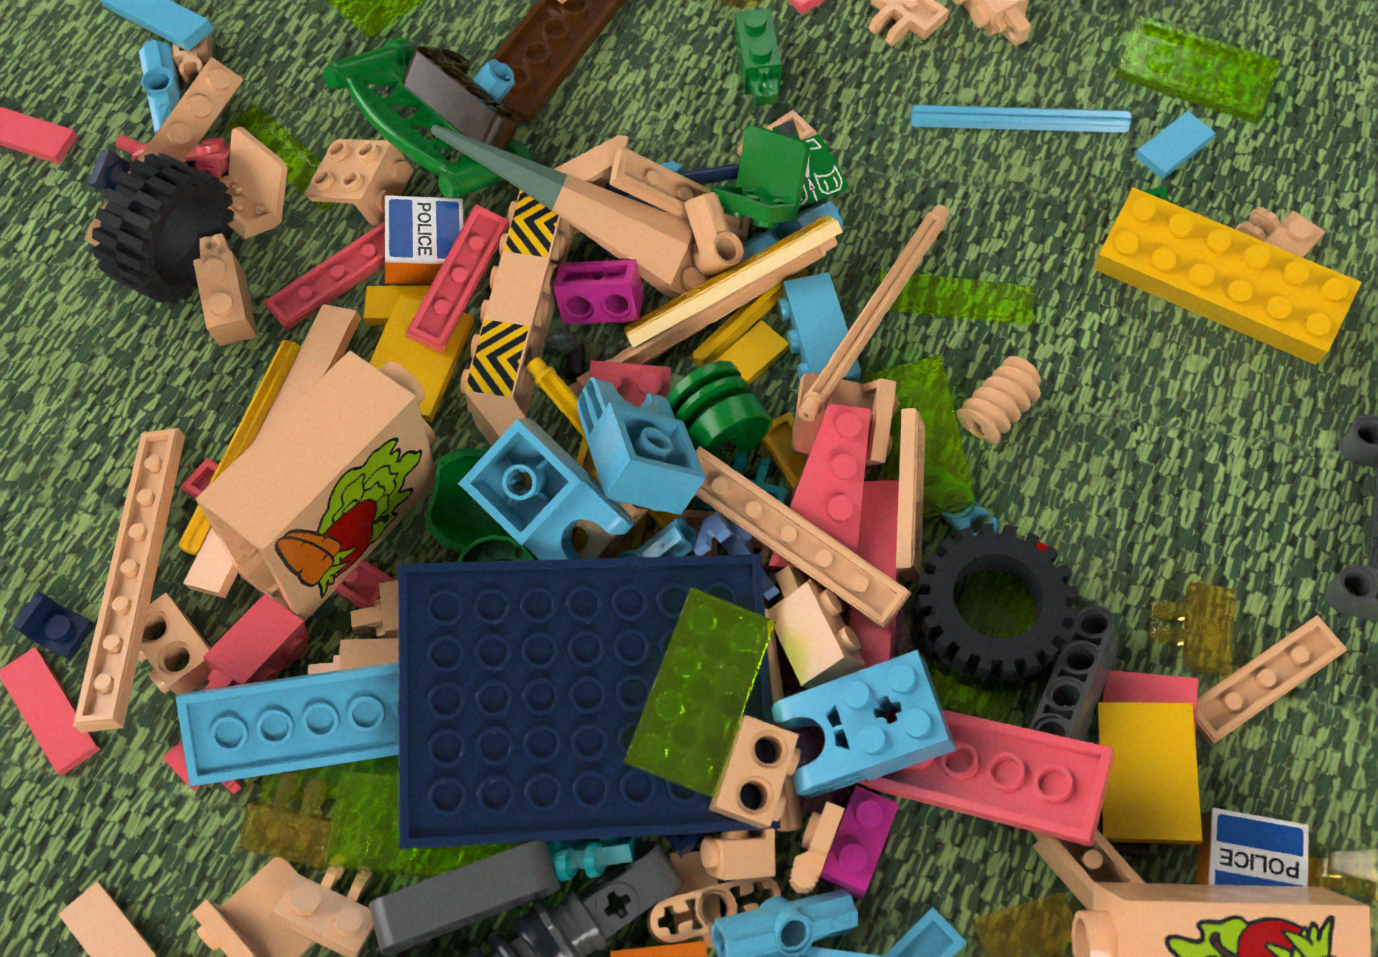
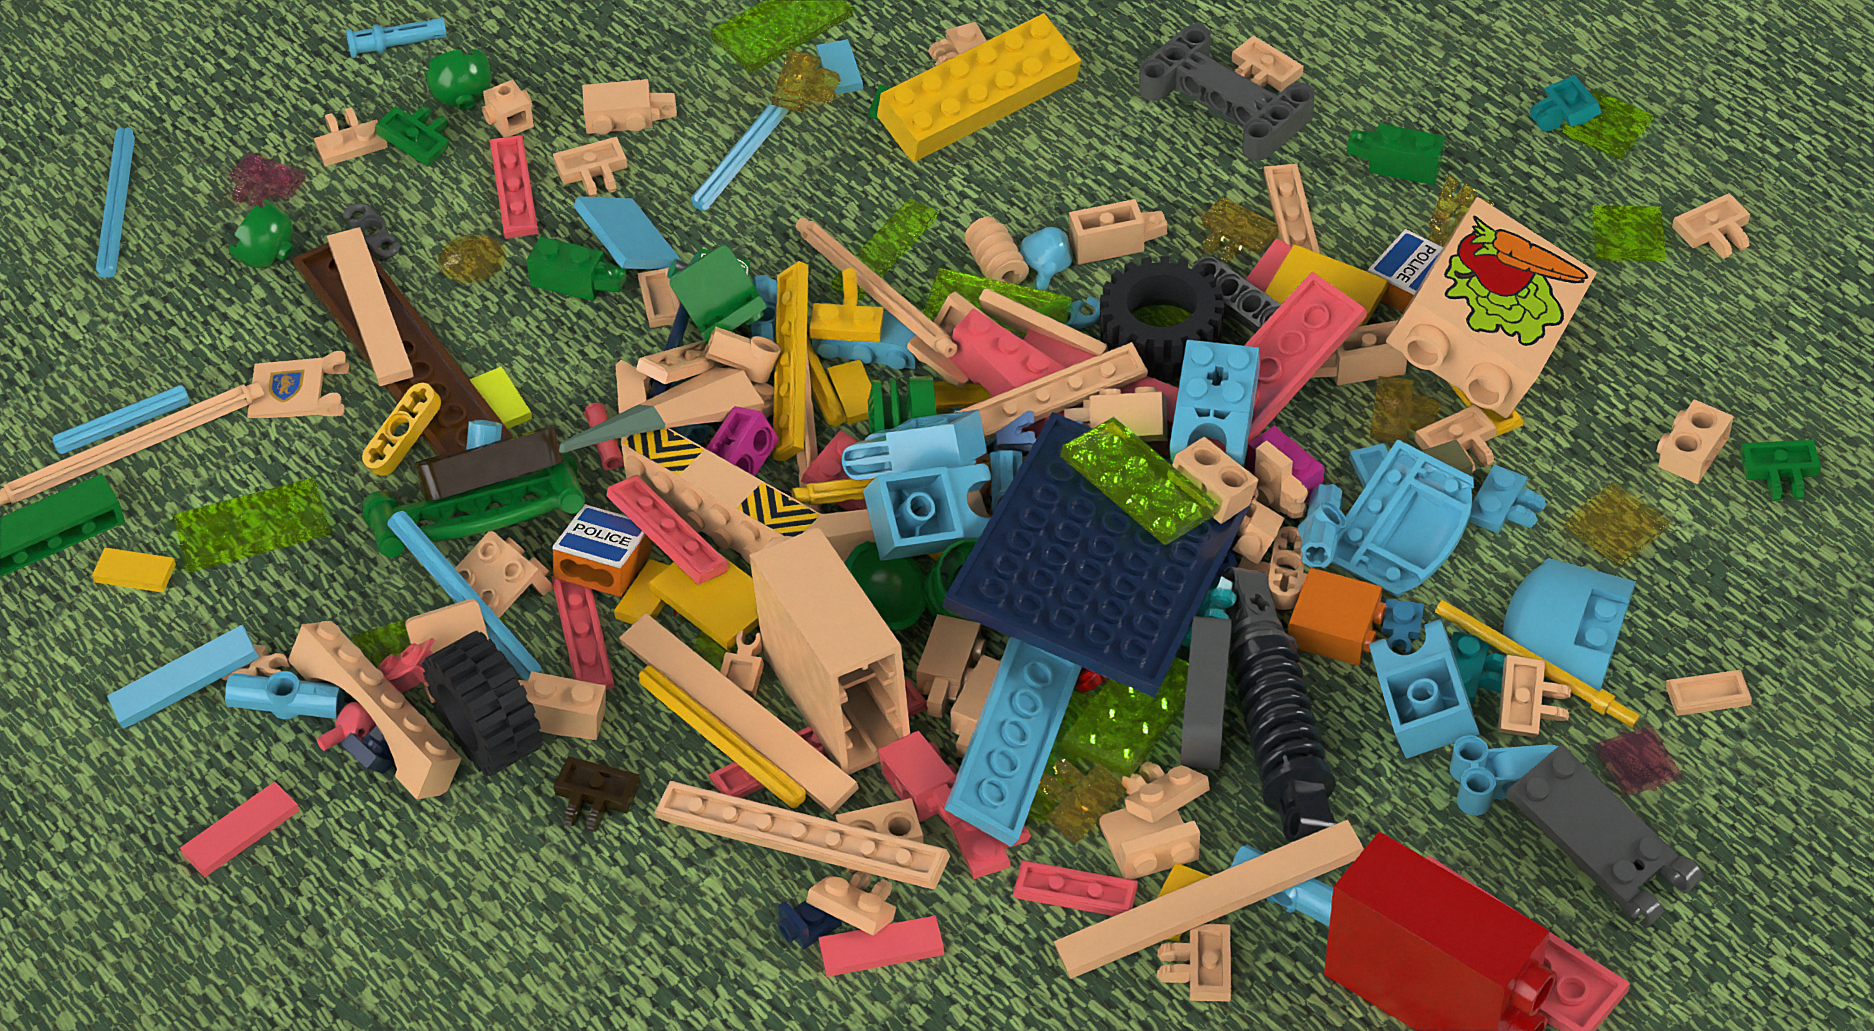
camera: 65 degrees left, 15 degrees down
none -> yellow beam [362,383,441,476]
none -> medium azure axle [387,511,541,680]
none -> neon yellow tile [470,366,532,429]
none -> dark brown hinge [553,756,641,832]
none -> medium azure tile [573,196,681,269]
none -> clear yellow hinge [771,49,841,113]
none -> light nougat hinge [806,871,896,936]
none -> yellow plate [809,268,884,343]
none -> coral tile [1013,860,1138,916]
none -> medium azure hat [1020,227,1073,294]
none -> light nougat hinge [1069,199,1167,265]

